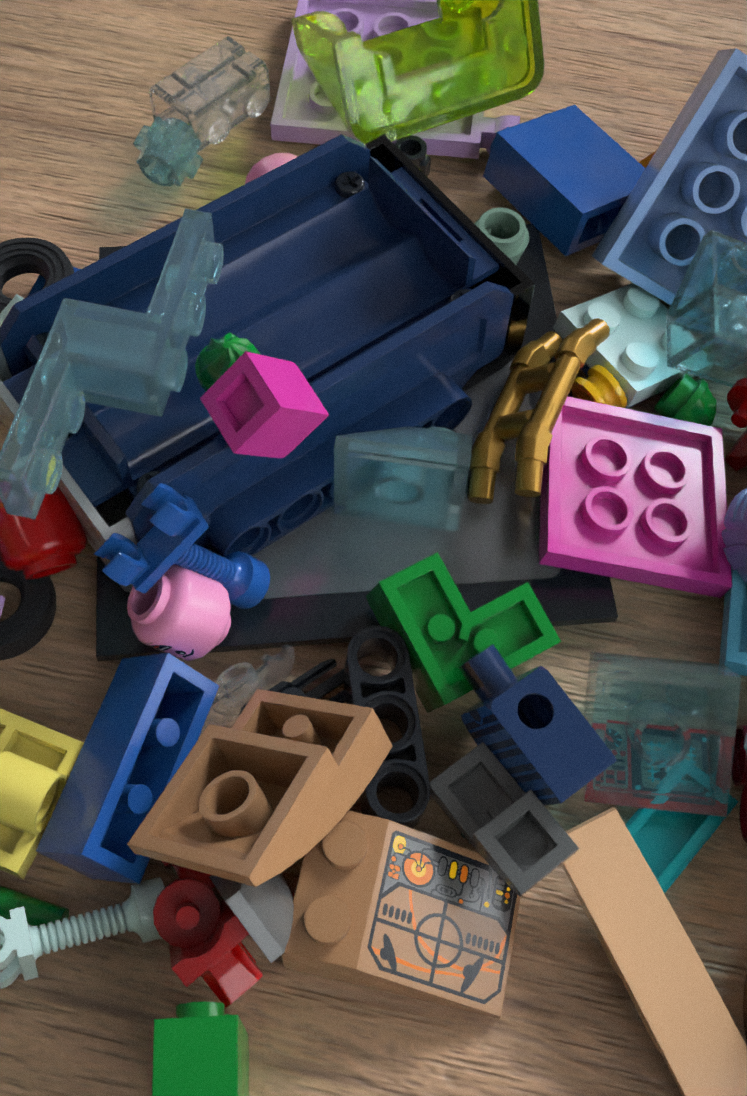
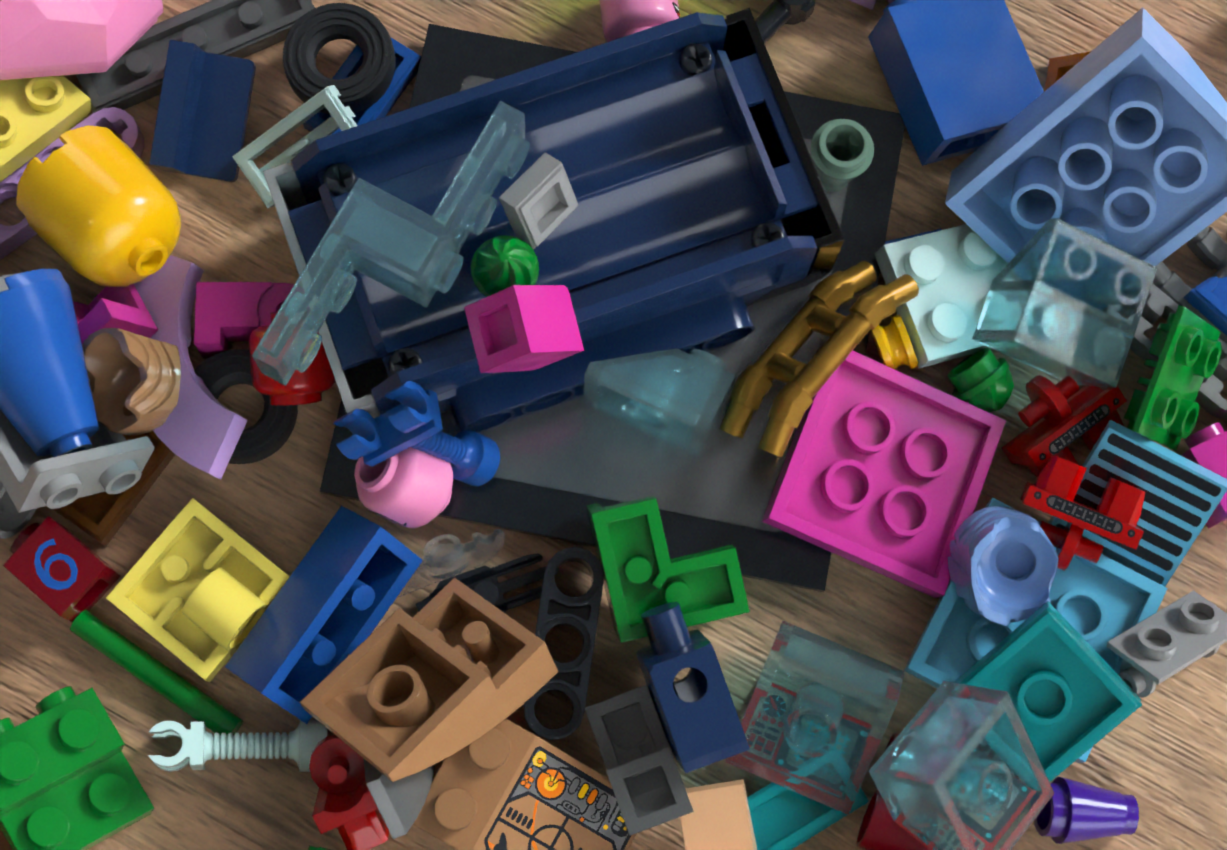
camera: 15 degrees right, 15 degrees up
none -> light grey tile [499,153,579,250]

